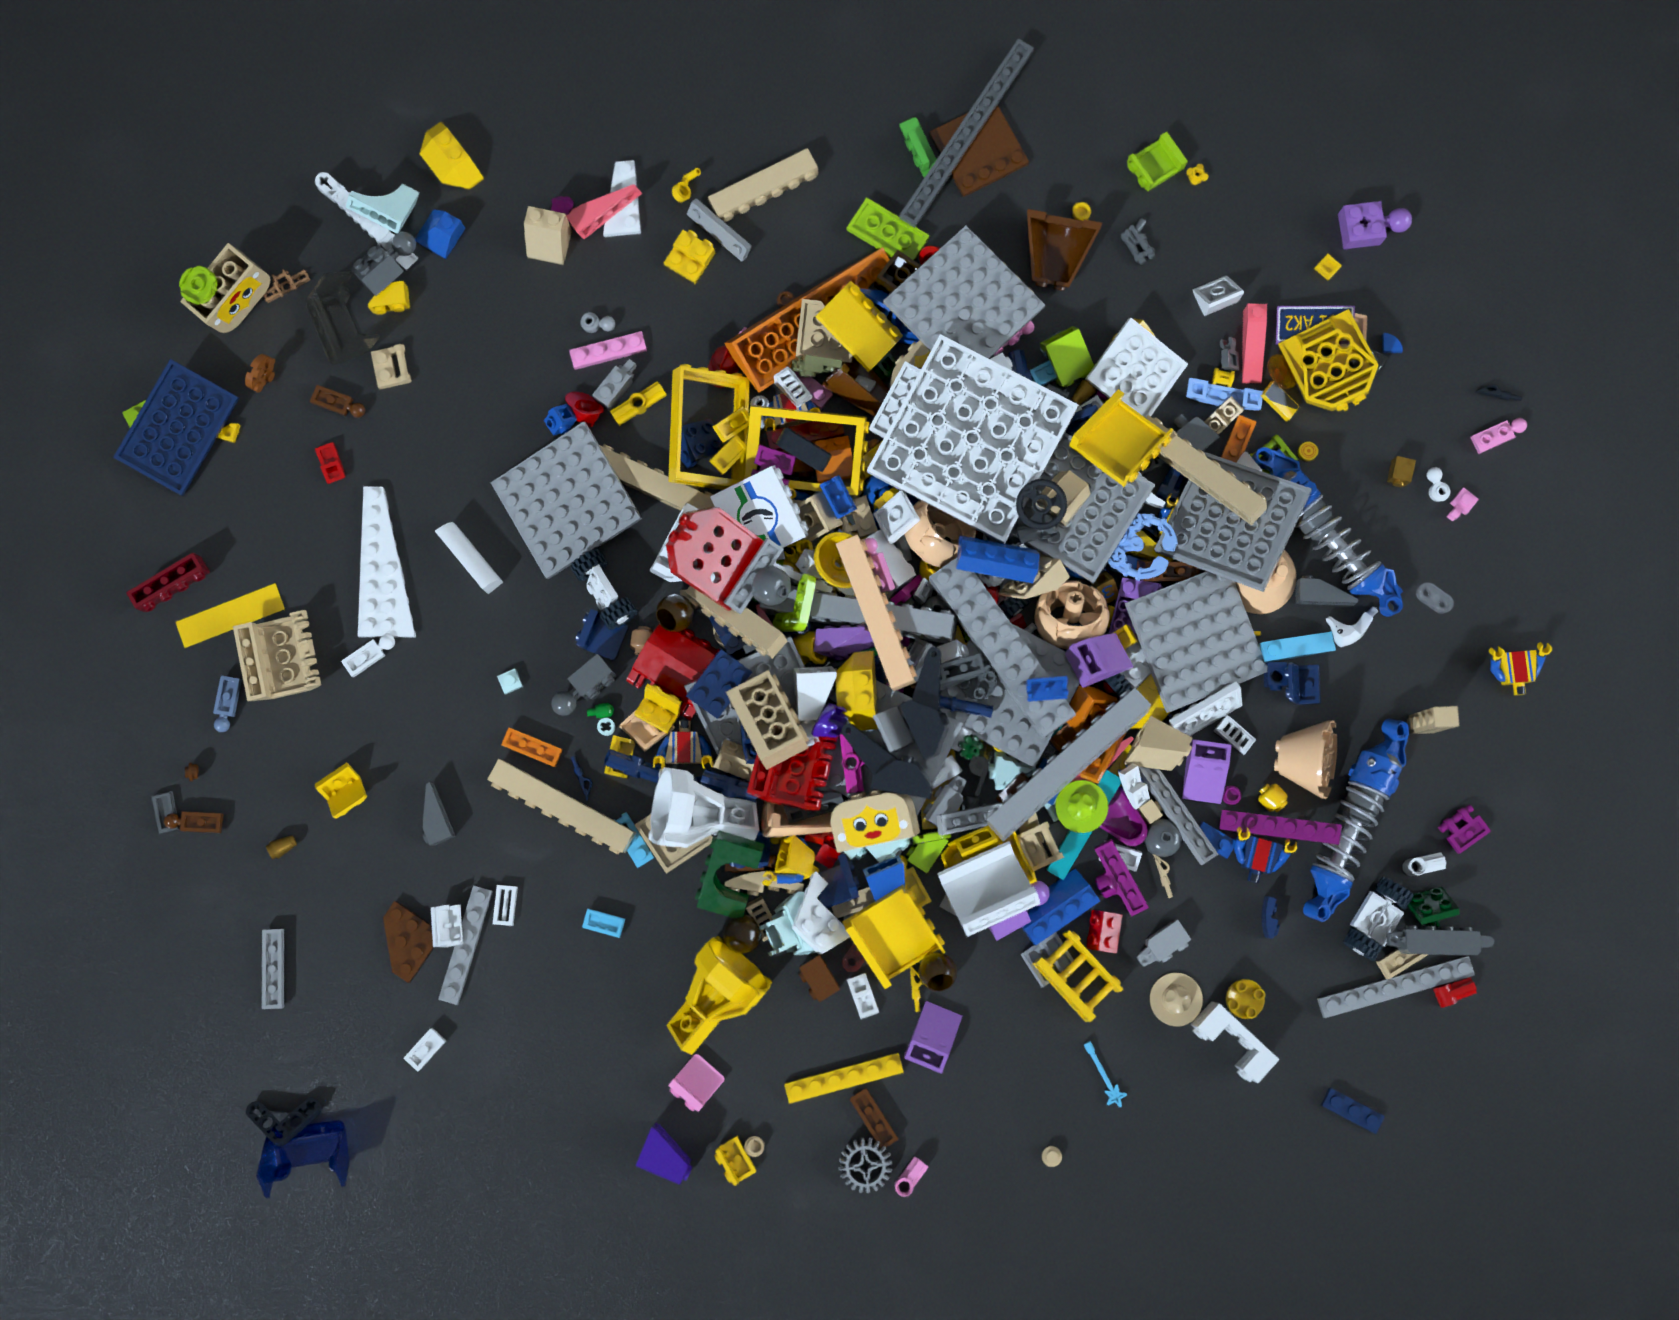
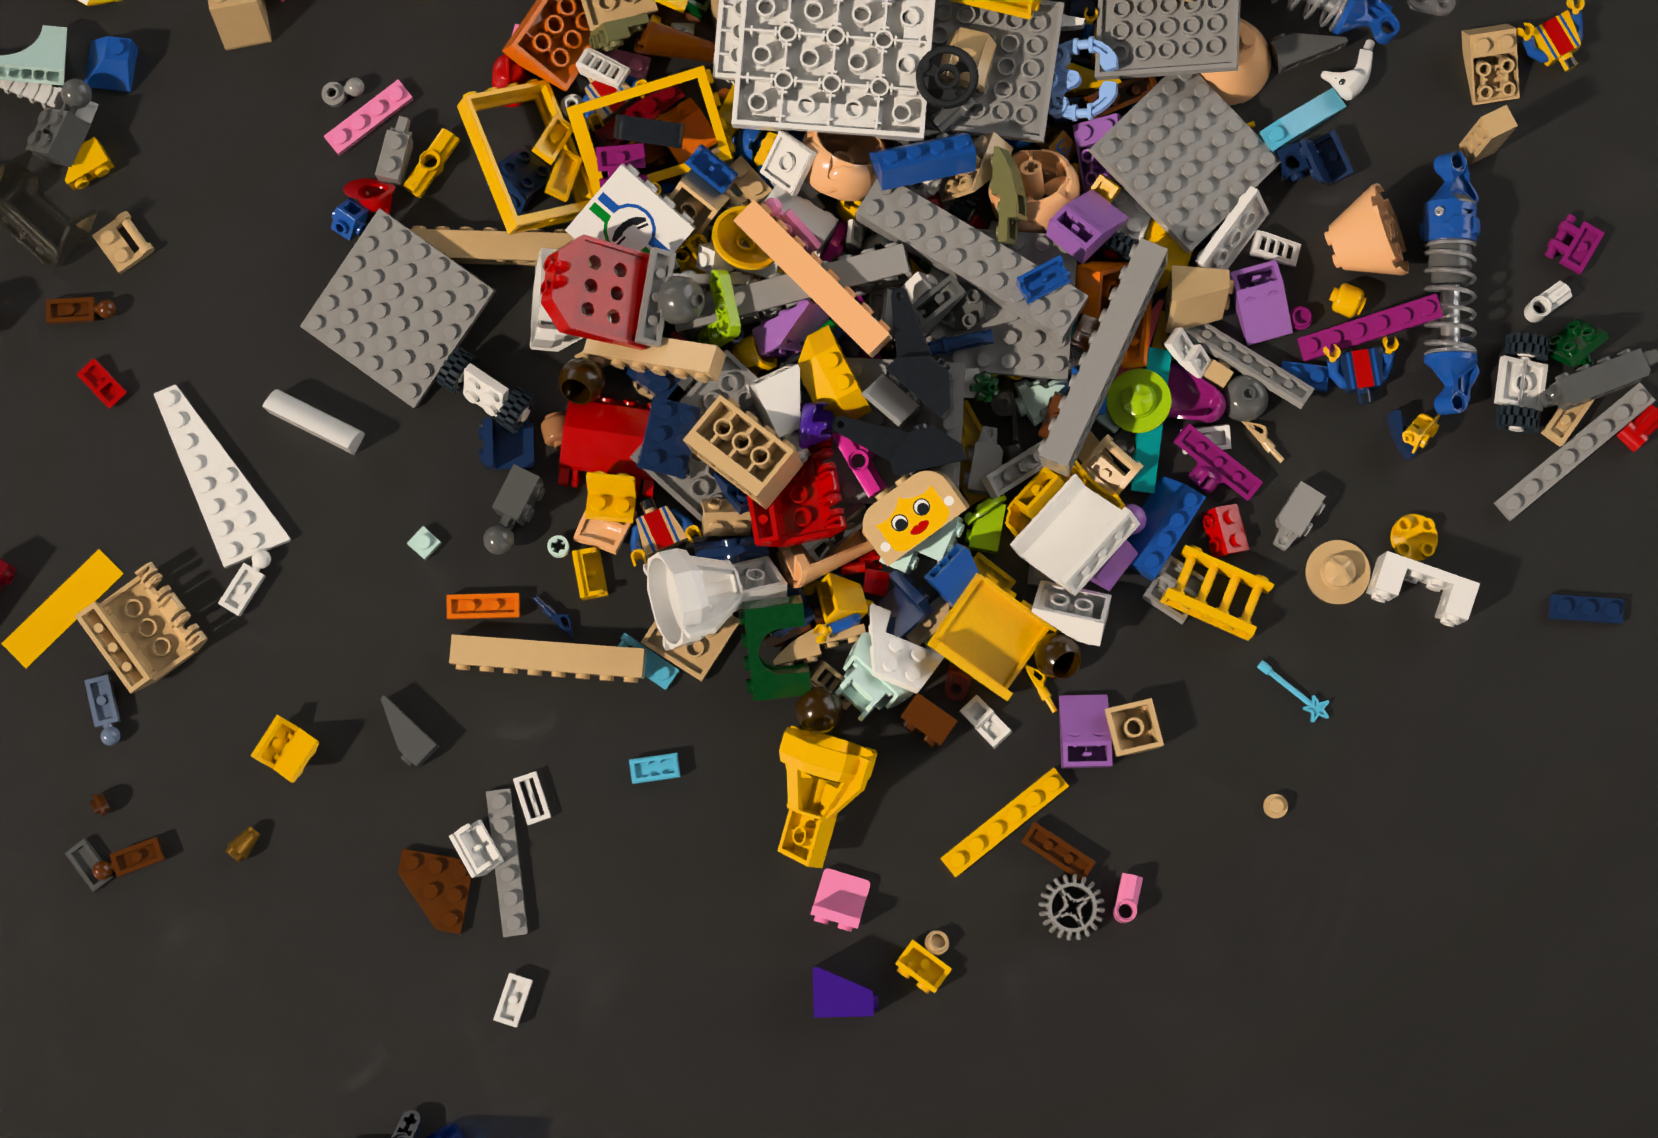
camera: 25 degrees left, 0 degrees up
light grey plate [262,929,284,1009] -> none
green cylinder [587,703,614,719] -> none
dark blue piece [604,749,661,783] -> none
white piece [933,755,963,789] -> none
none -> olive slope [990,146,1027,246]
none -> white slope [1031,580,1112,646]
none -> tan slope [1104,698,1164,757]
none -> yellow hinge [1402,414,1440,454]
none -> tan slope [1461,24,1520,105]

